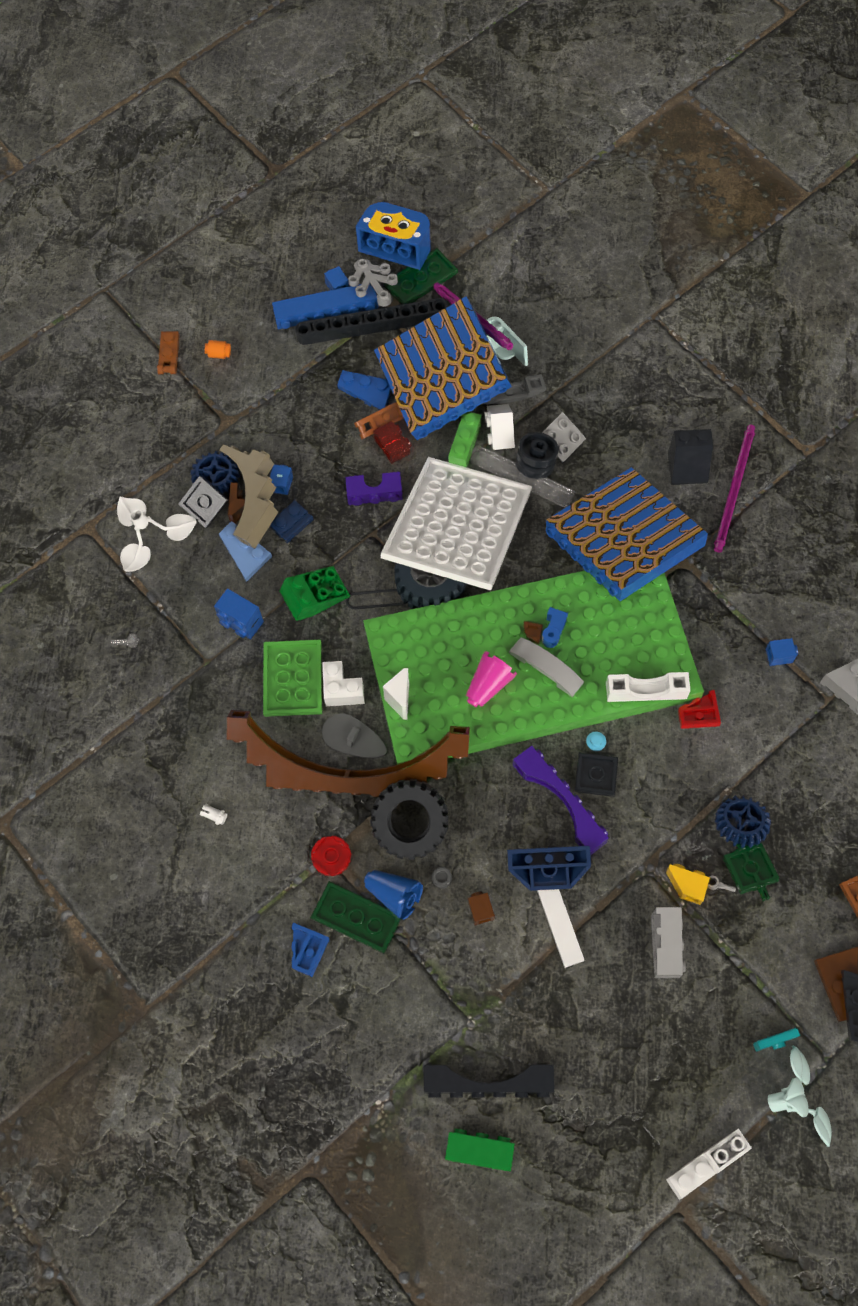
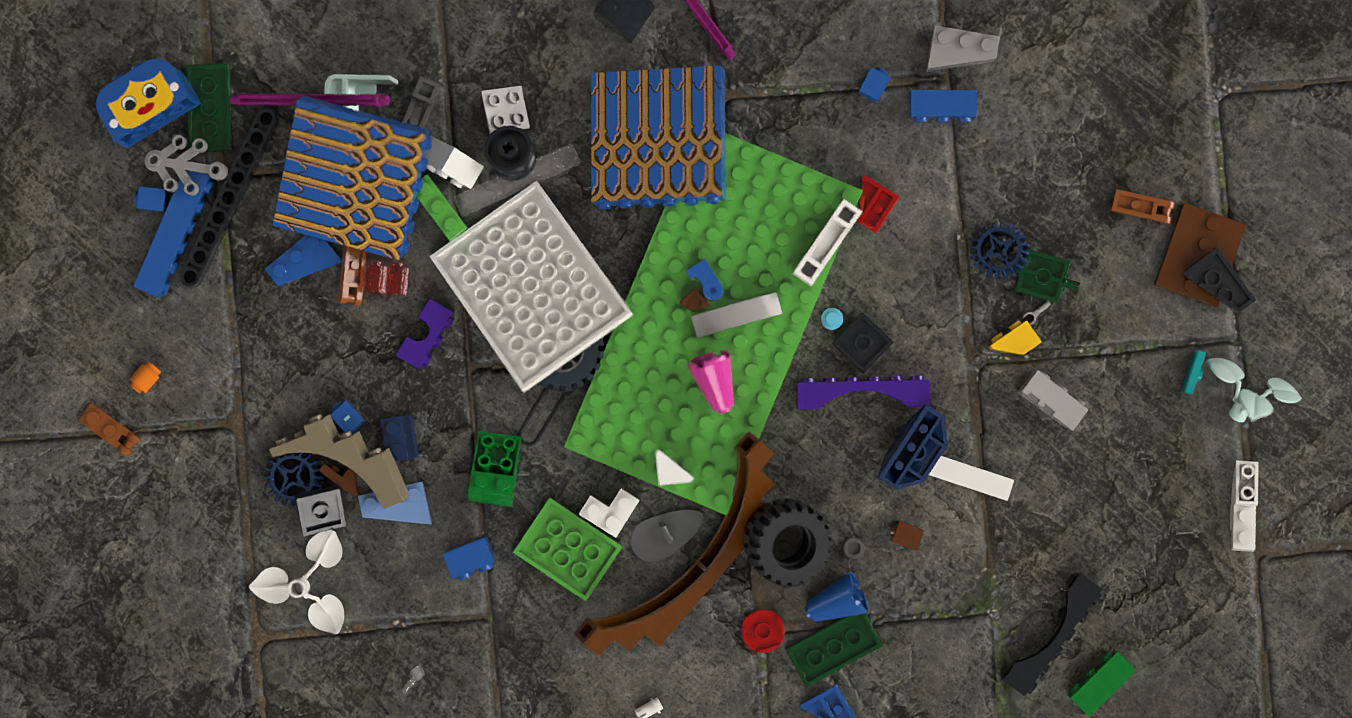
camera: 55 degrees left, 20 degrees up
none -> blue brick [909,90,977,123]

